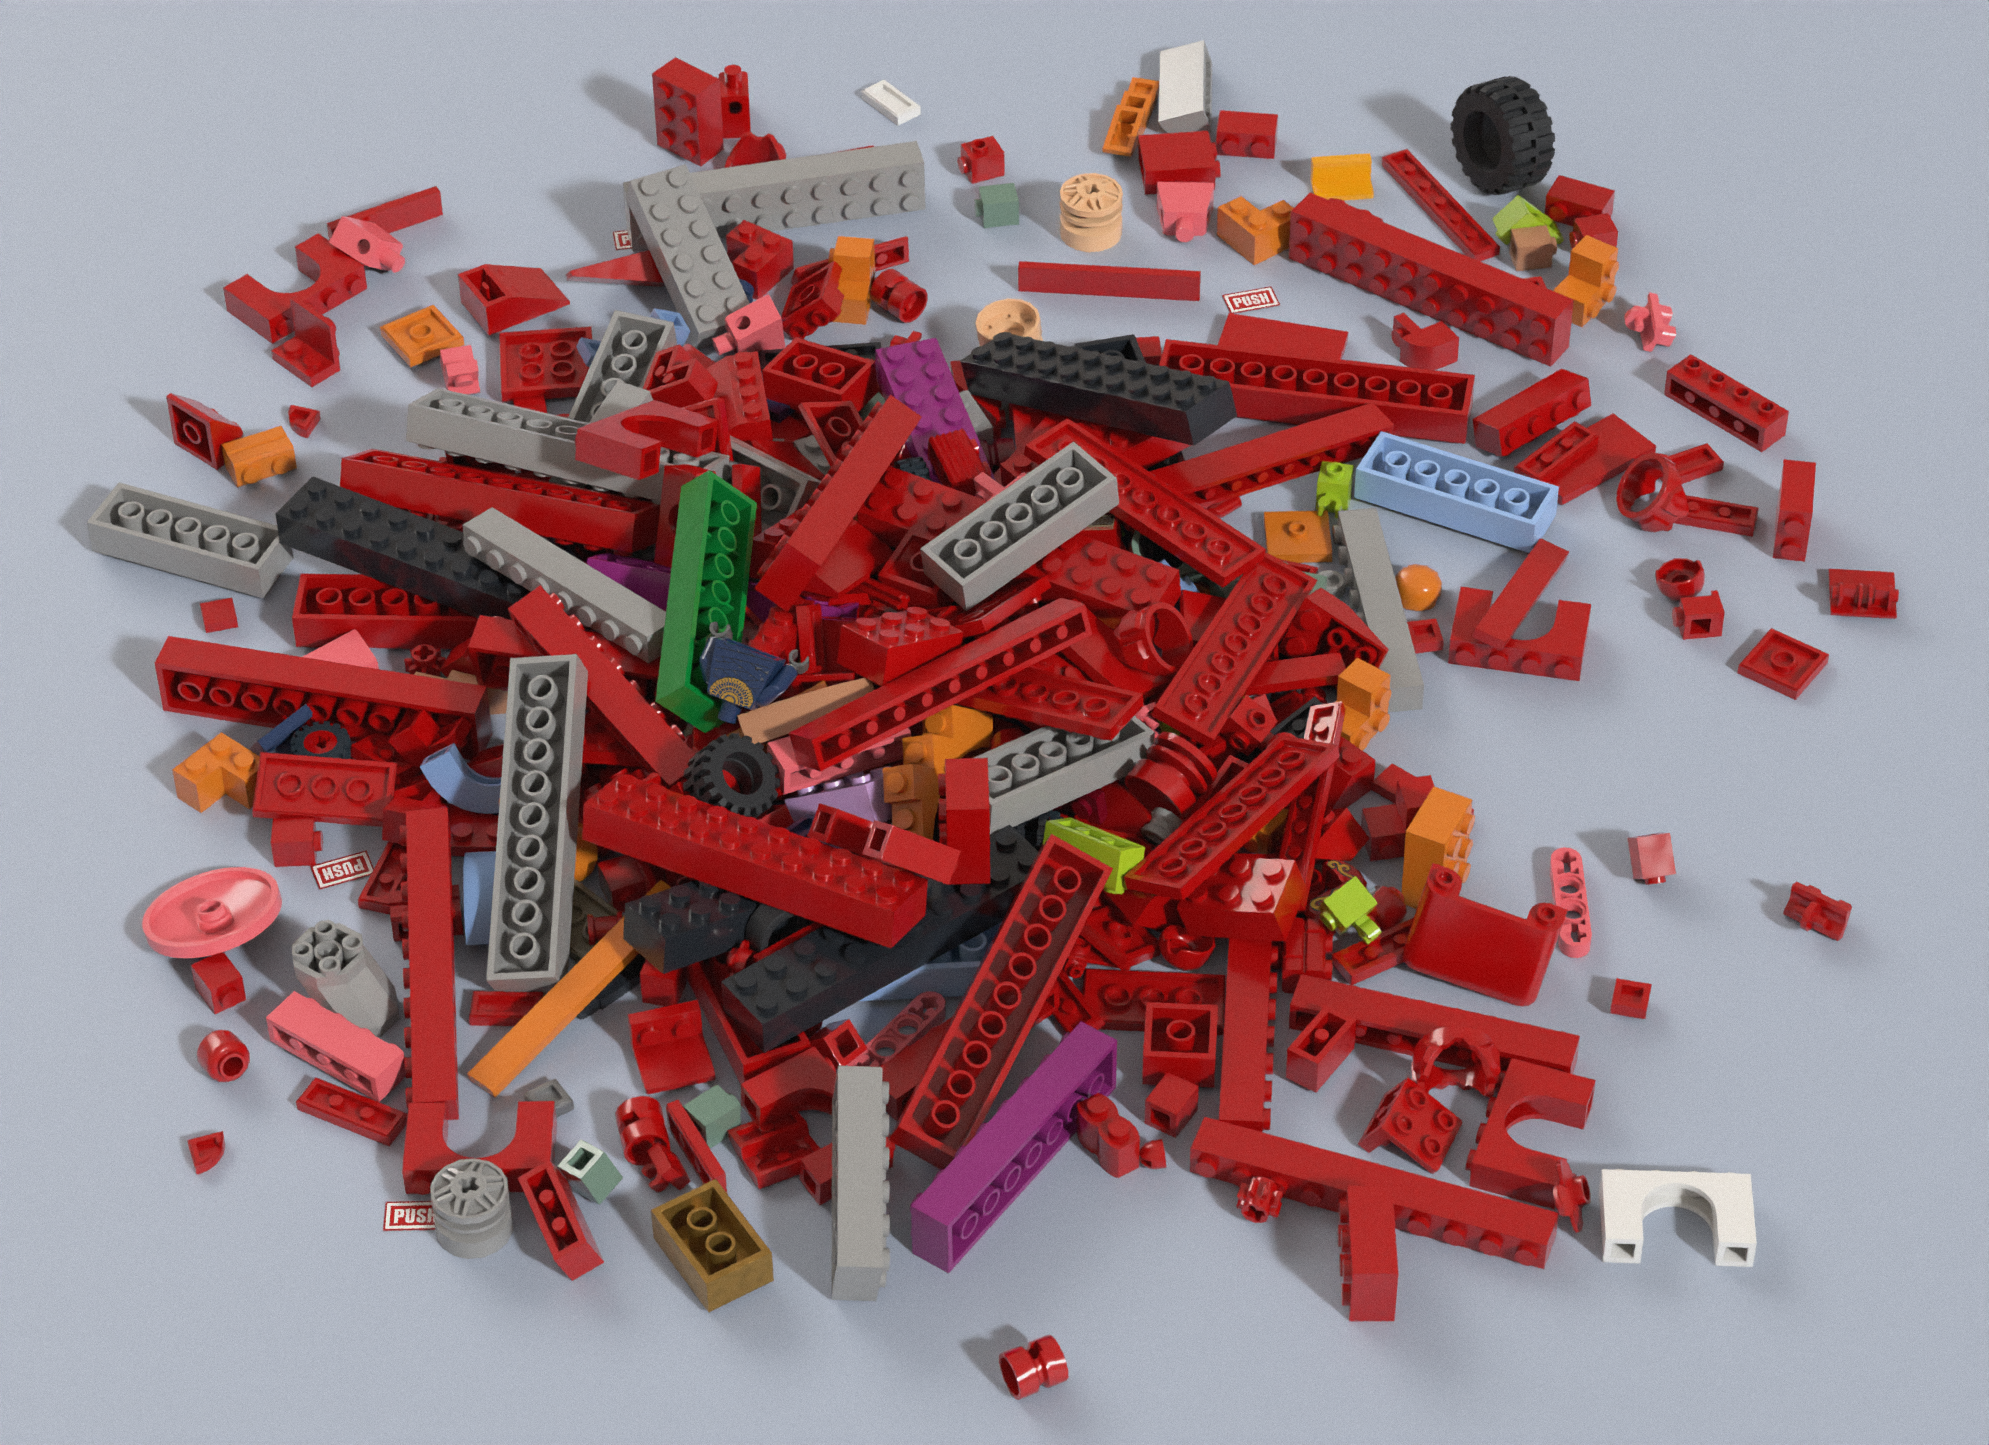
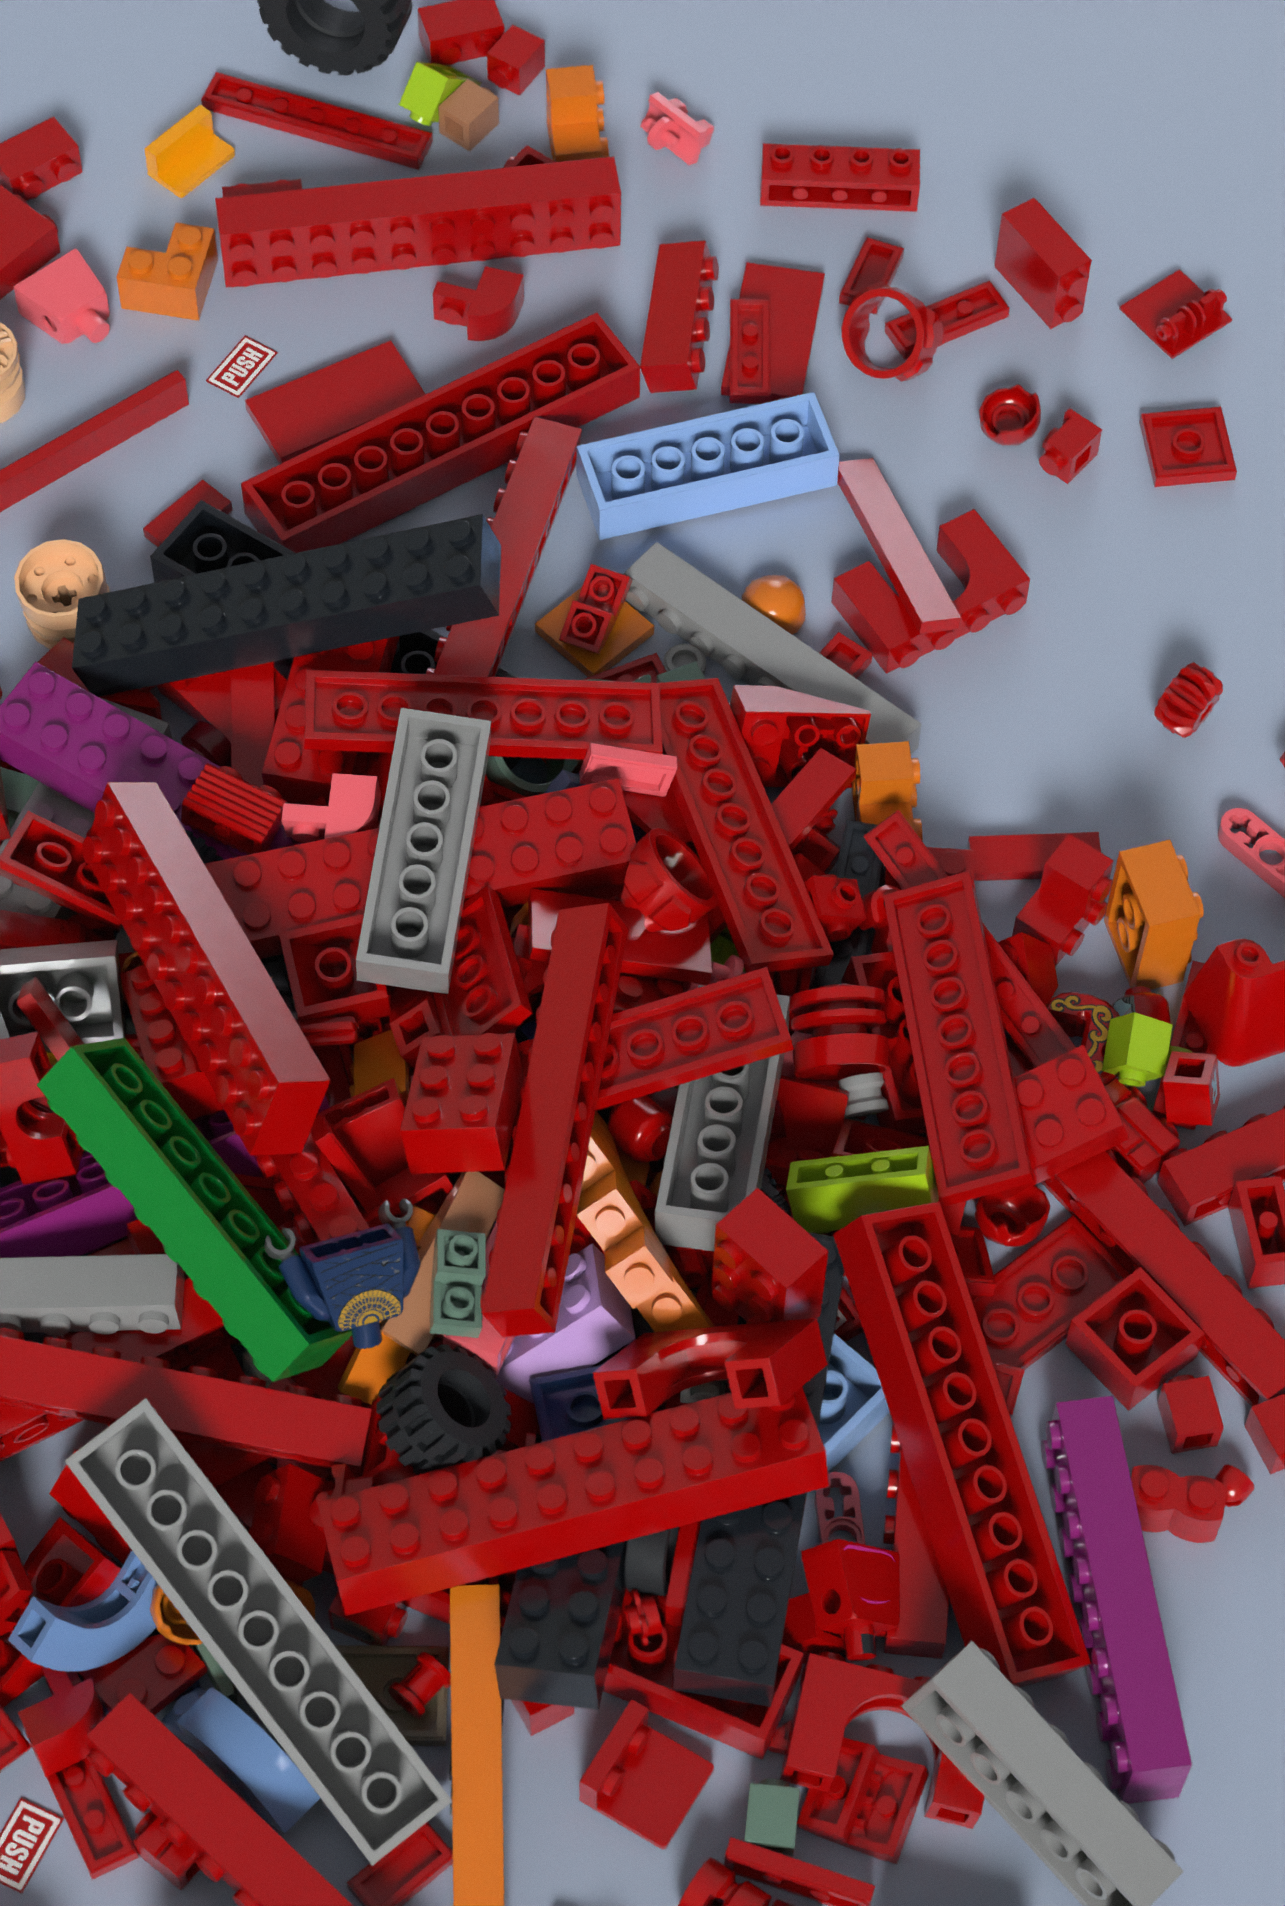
camera: 45 degrees left, 15 degrees up
lime brick [1316,461,1354,518] -> none
none -> sand green slope [430,1229,486,1338]
none -> red slope [558,564,633,655]
none -> coral tile [579,743,677,797]
none -> red torso [801,1539,900,1661]
none -> red gear [1154,662,1223,738]
none -> red brick [1163,1051,1220,1126]

